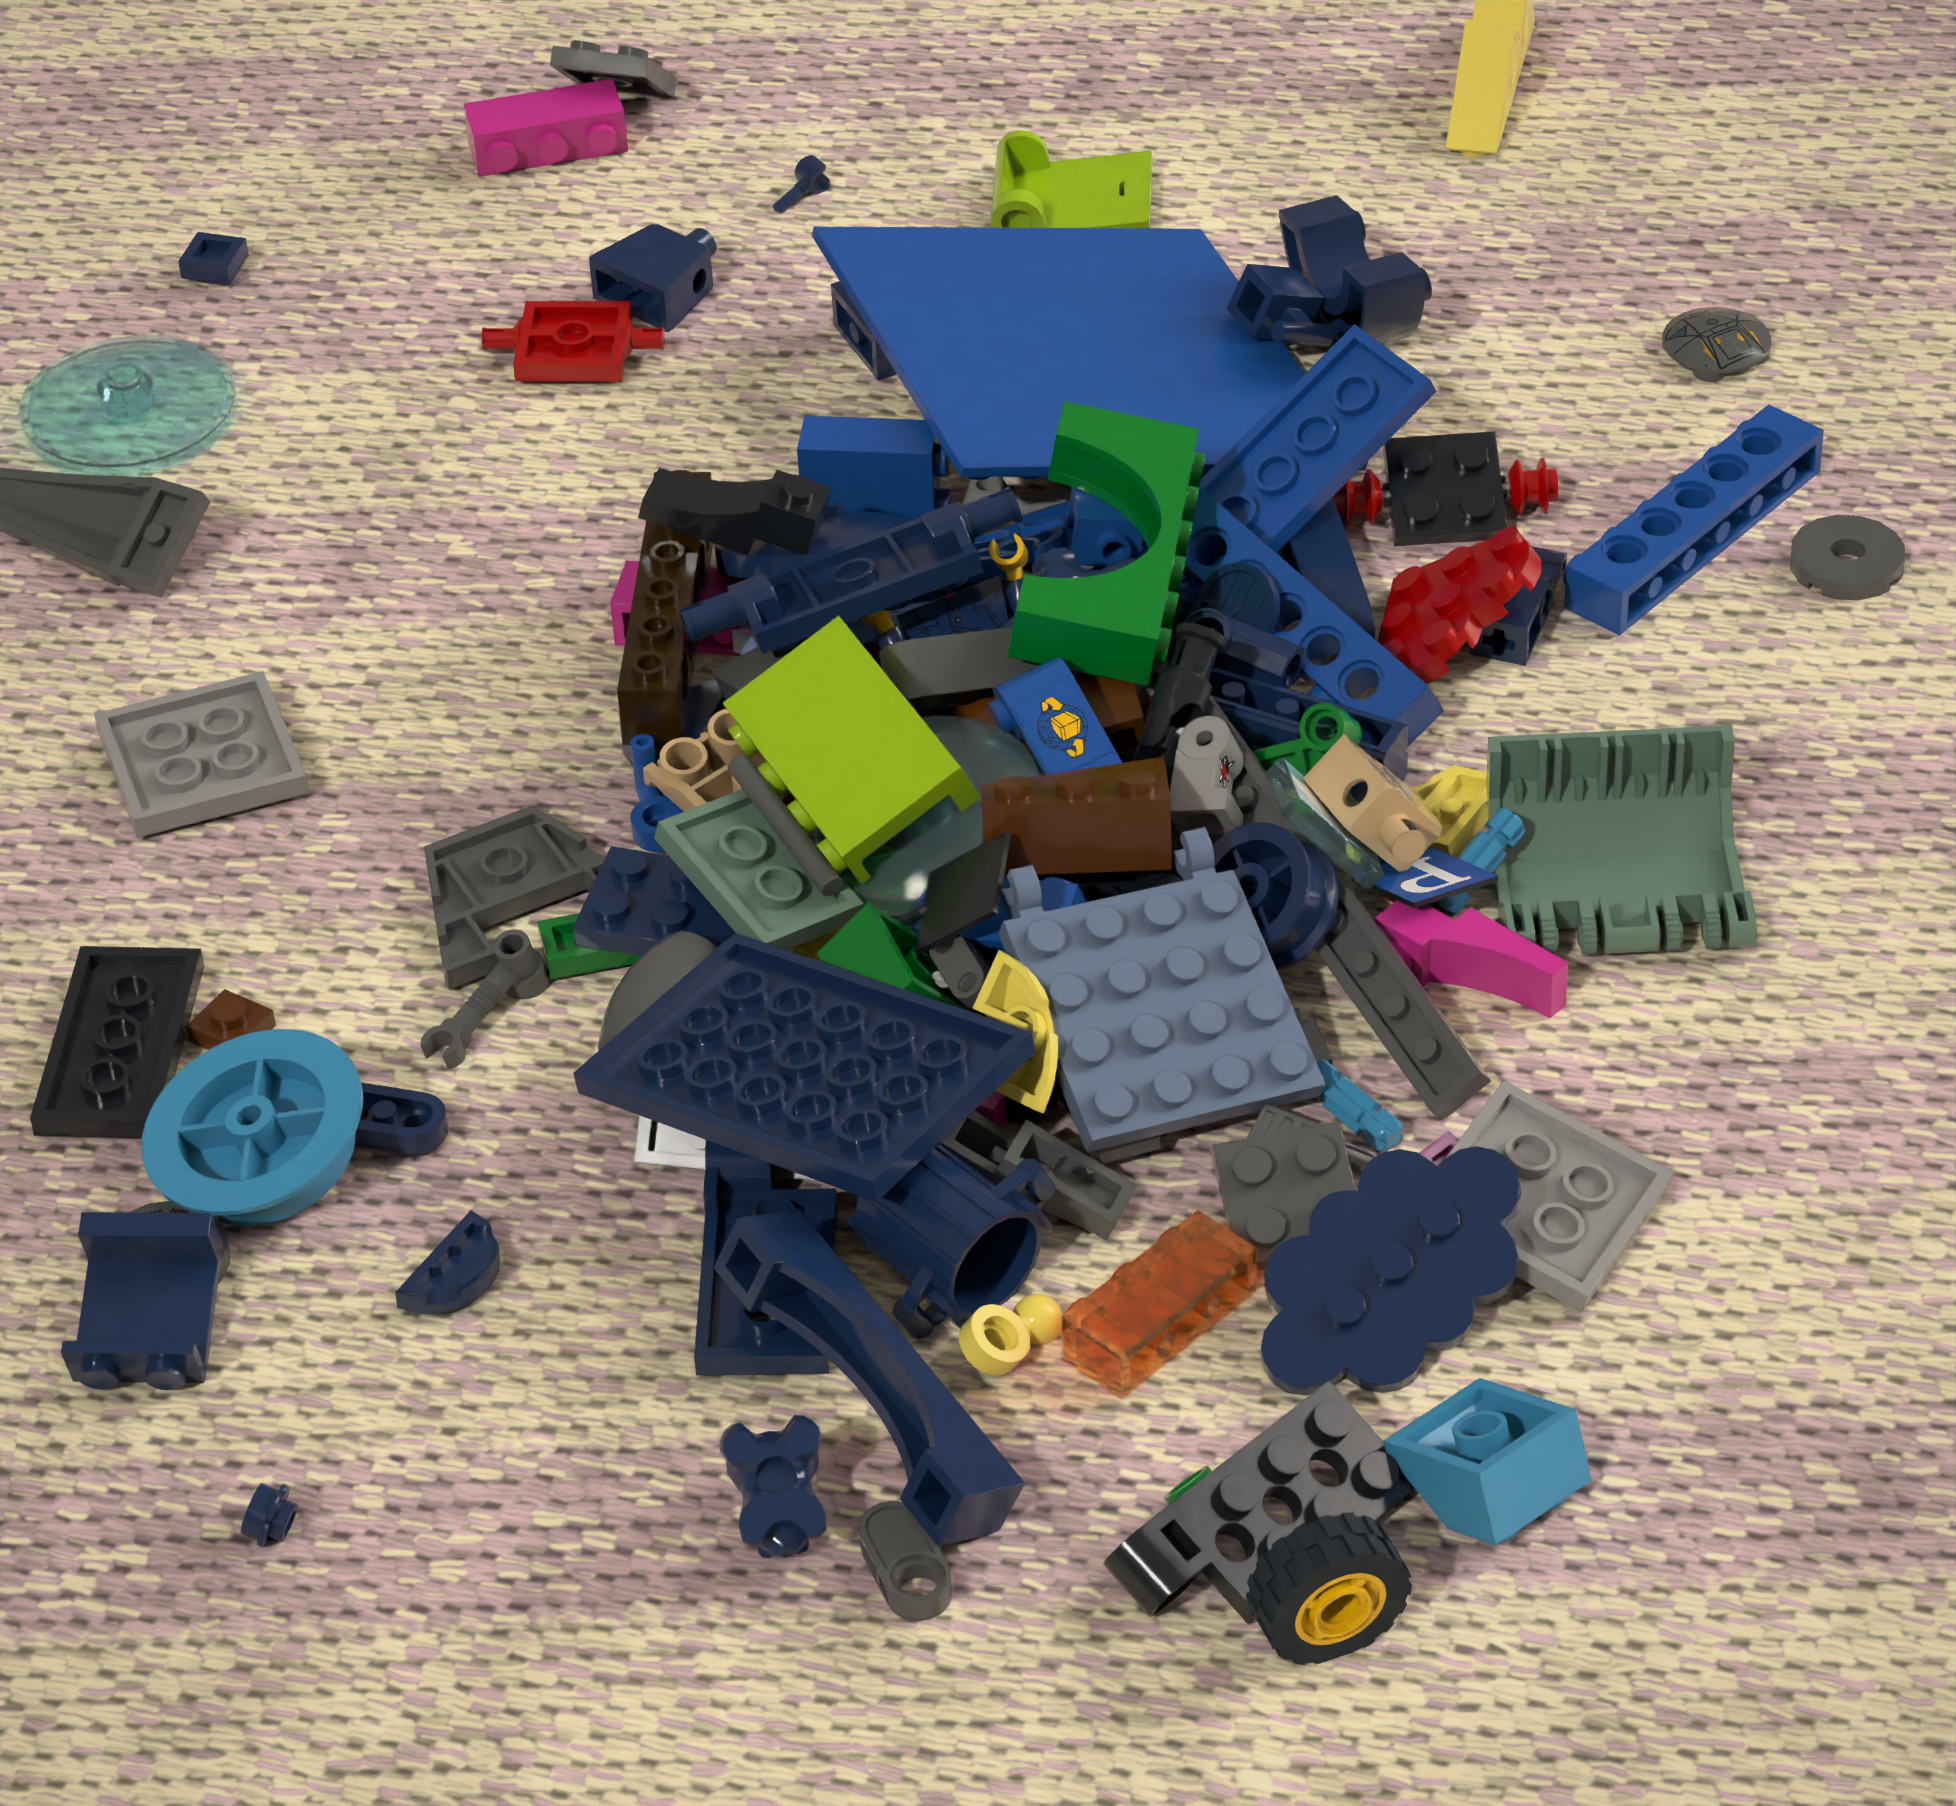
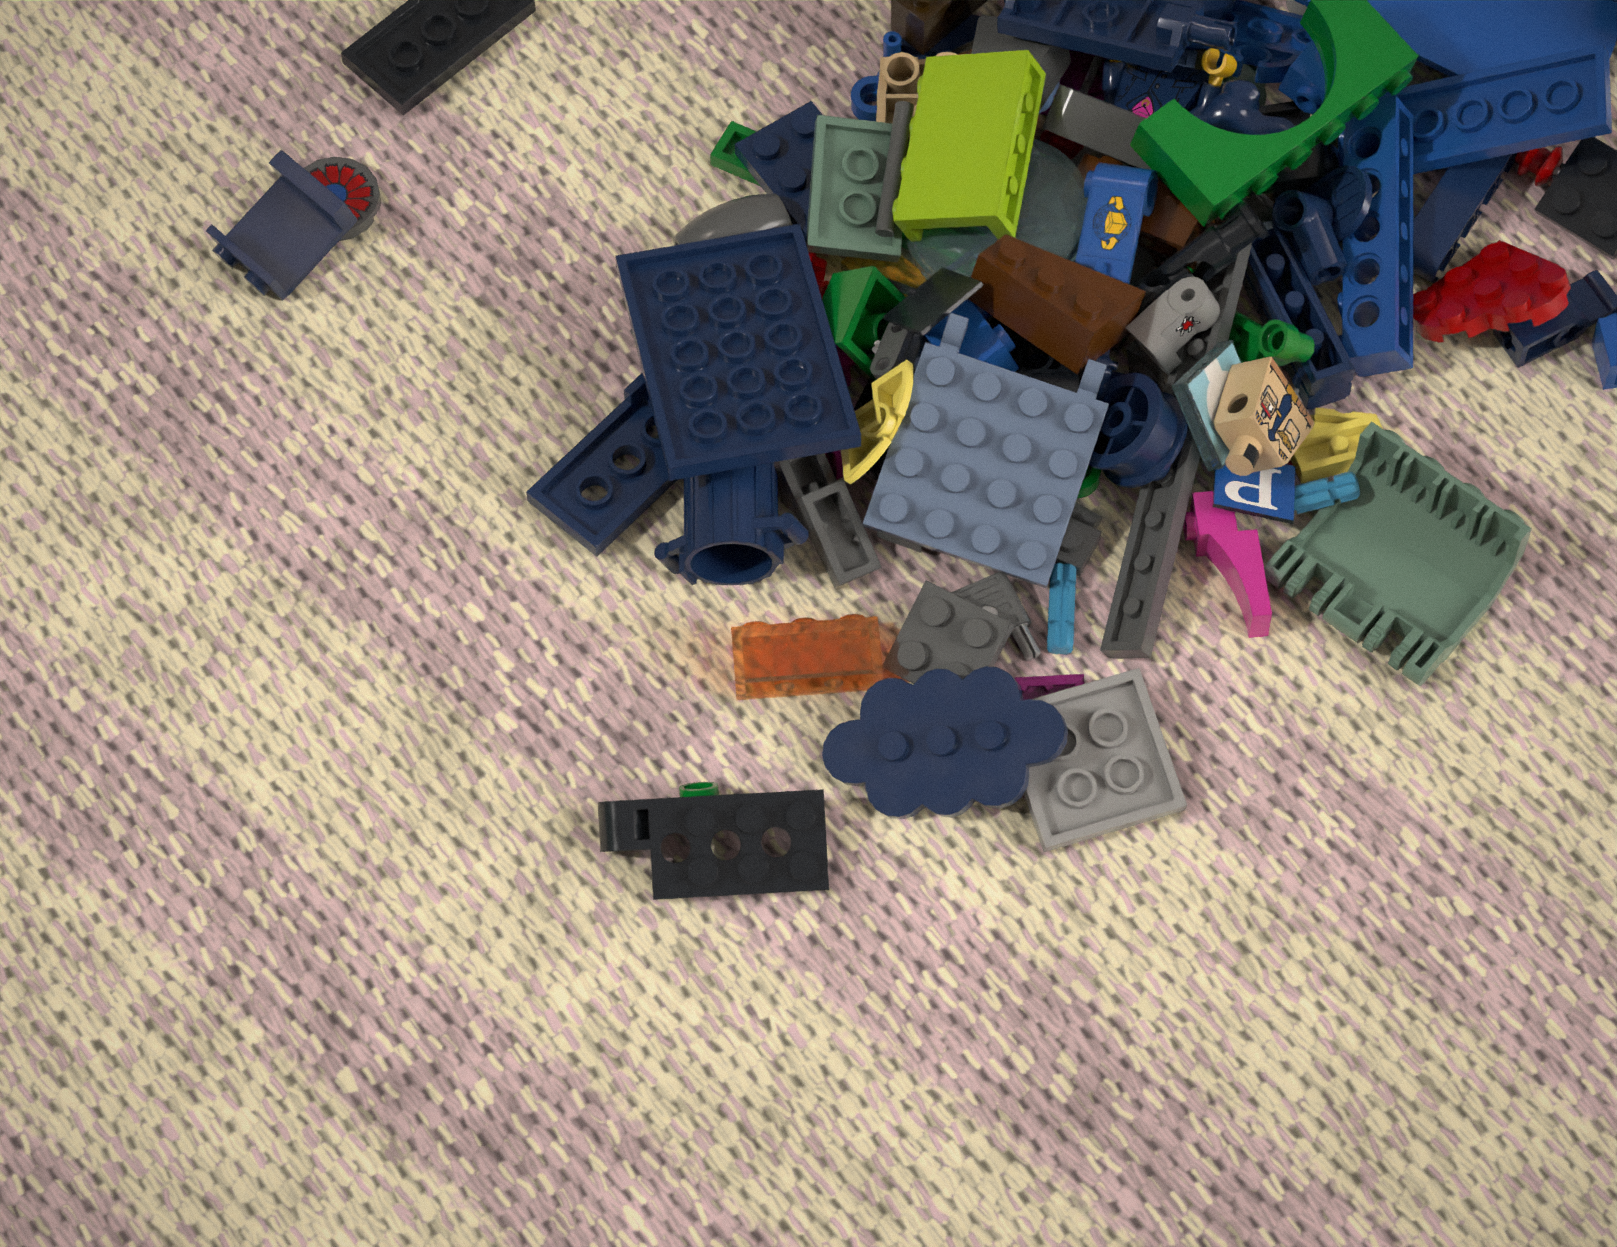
camera: 40 degrees right, 20 degrees up
dark azure piece [141,1029,363,1226] -> none
reddish brown plate [186,989,276,1050] -> none
dark blue plate [241,1483,298,1547] -> none
dark blue plate [355,1083,448,1155] -> none
dark blue plate [395,1210,500,1314] -> none
dark grey brick [420,929,550,1069] -> none
dark grey wing [424,805,606,989] -> none
dark blue arch [714,1208,1025,1546] -> none
dark blue animal [720,1415,827,1558] -> none
dark grey piece [859,1501,952,1621] -> none
light yellow plate [959,1294,1064,1376] -> none
black wheel [1246,1513,1412,1665] -> none
dark azure slope [1383,1378,1592,1546] -> none

